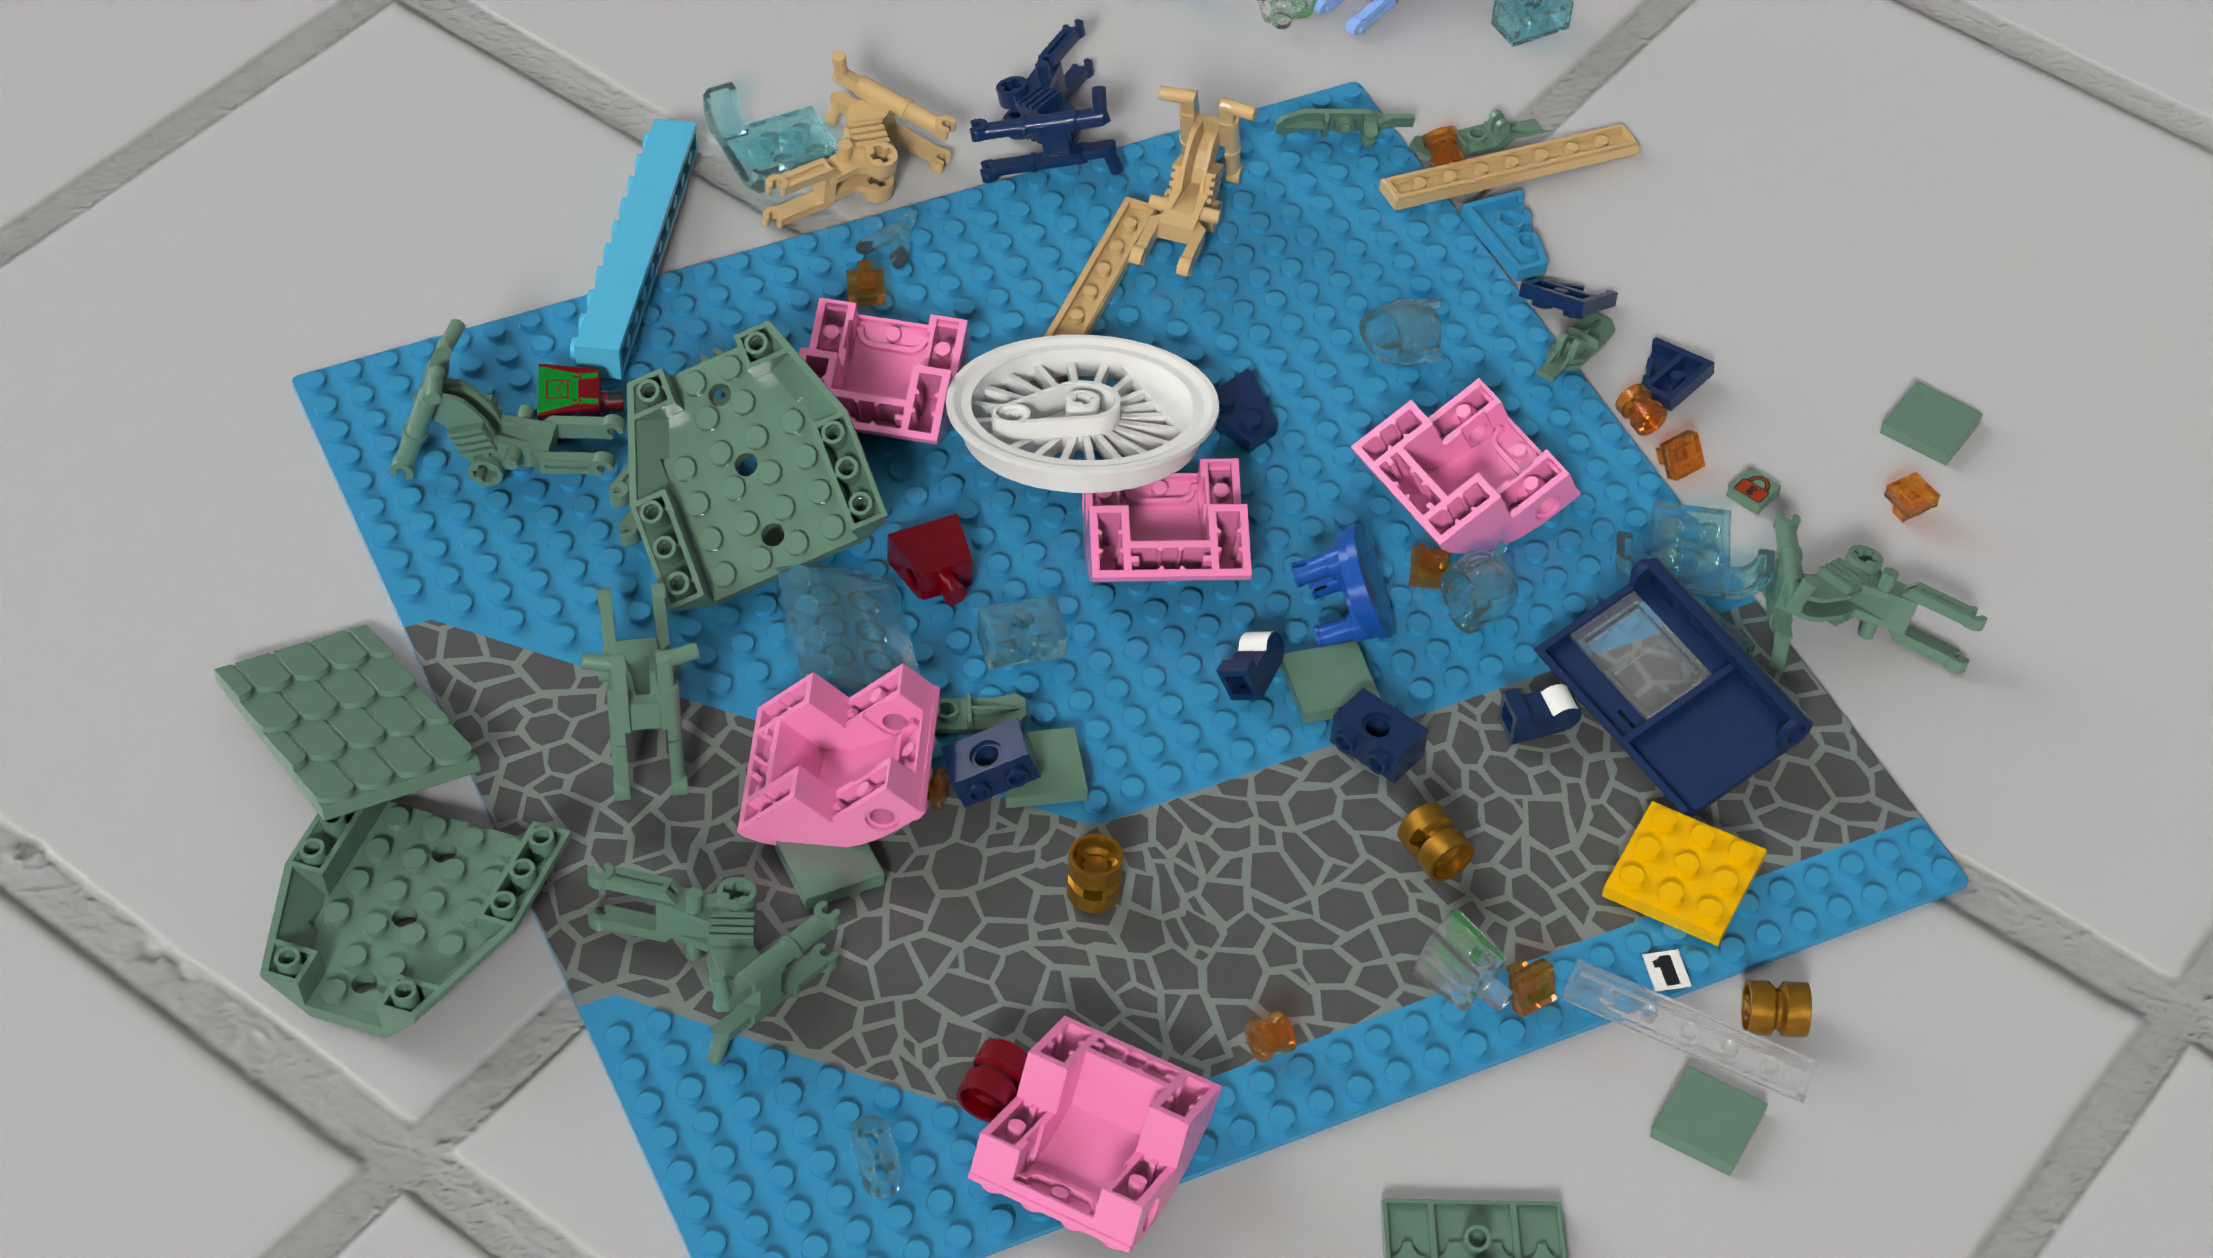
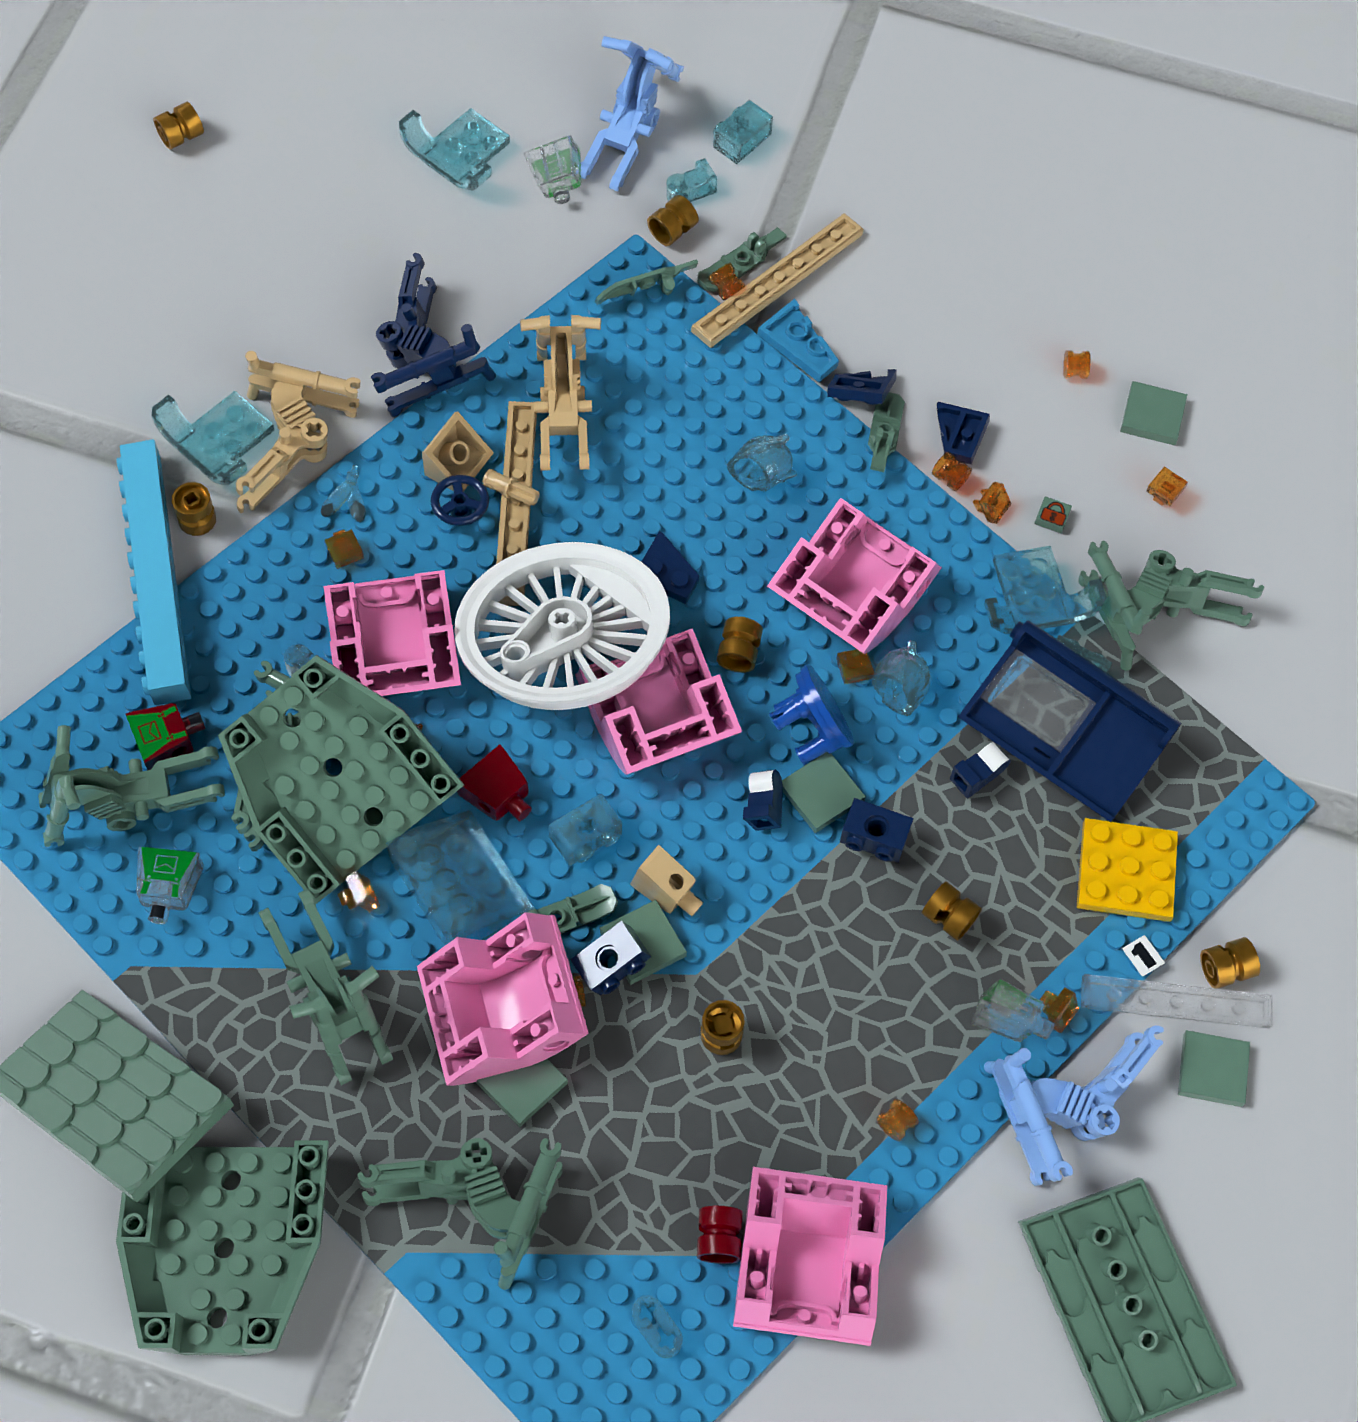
camera: 20 degrees left, 15 degrees up
none -> torso [136,846,204,924]
none -> pearl gold wheel [172,482,216,536]
none -> clear orange tile [337,872,380,912]
none -> tan slope [422,411,494,492]
none -> dark blue piece [431,475,489,526]
none -> tan axle [482,469,540,506]
none -> tan torso [630,845,704,917]
none -> pearl gold wheel [647,195,699,246]
none -> clear light blue leg [666,158,717,202]
none -> pearl gold wheel [717,617,763,673]
none -> light blue piece [984,1025,1164,1186]
none -> clear orange wheel [1063,350,1091,379]

